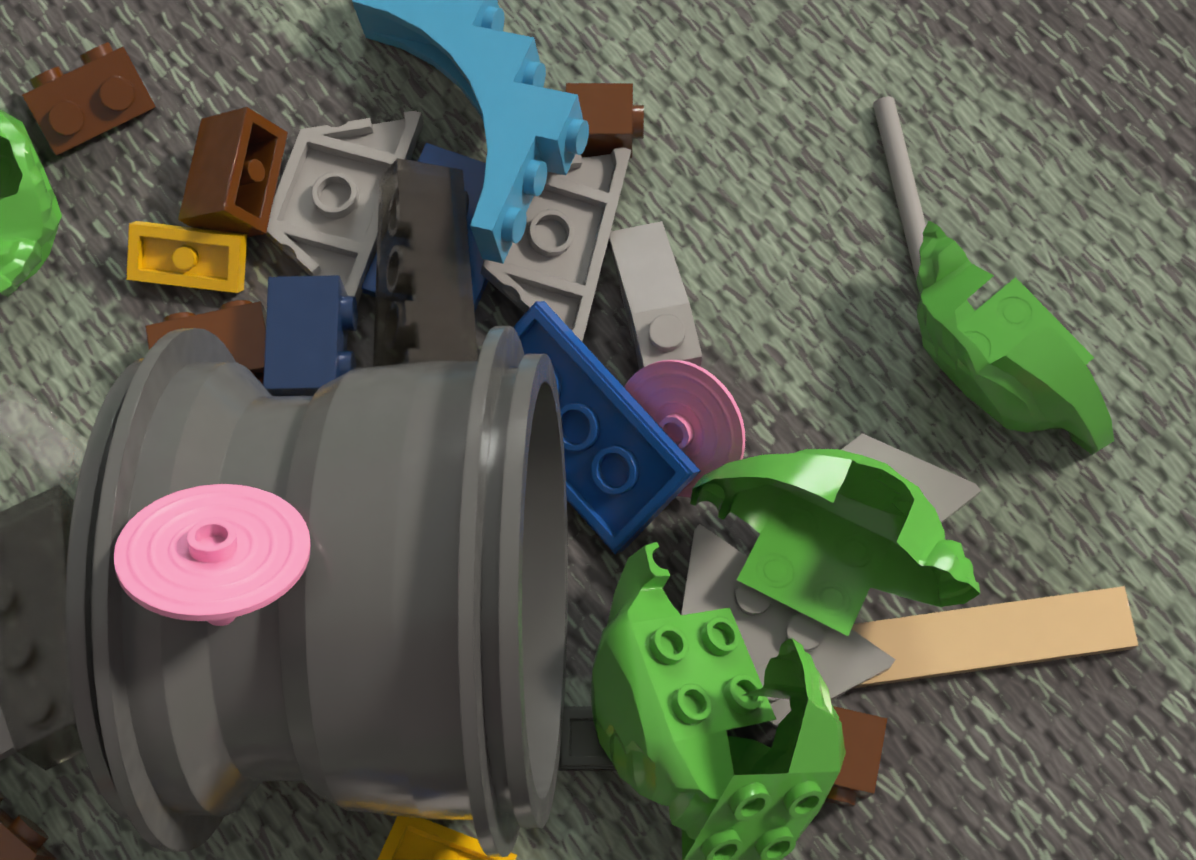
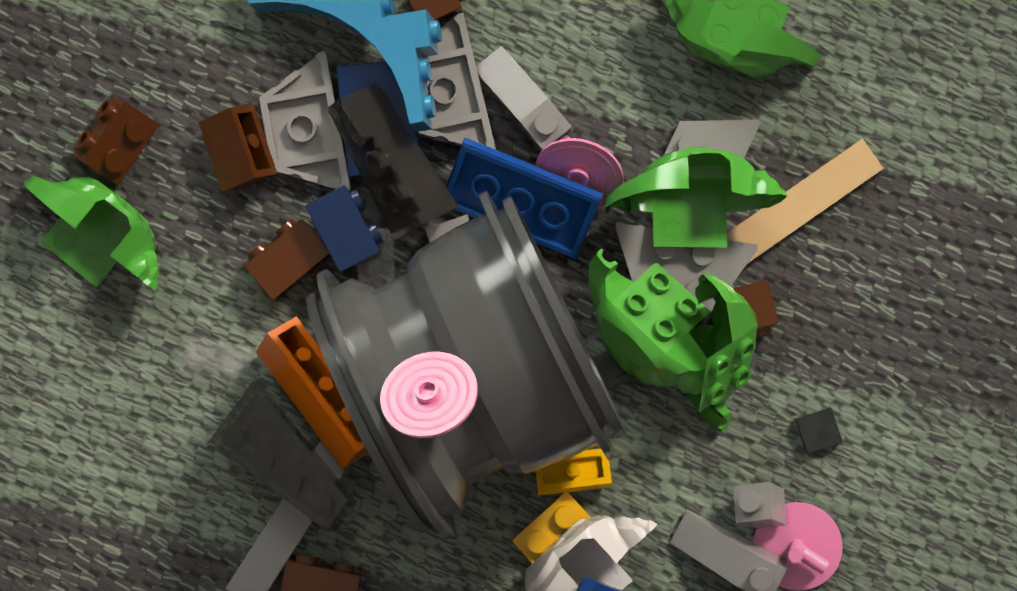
camera: 30 degrees left, 15 degrees up
yellow plate [126,221,247,293] -> none

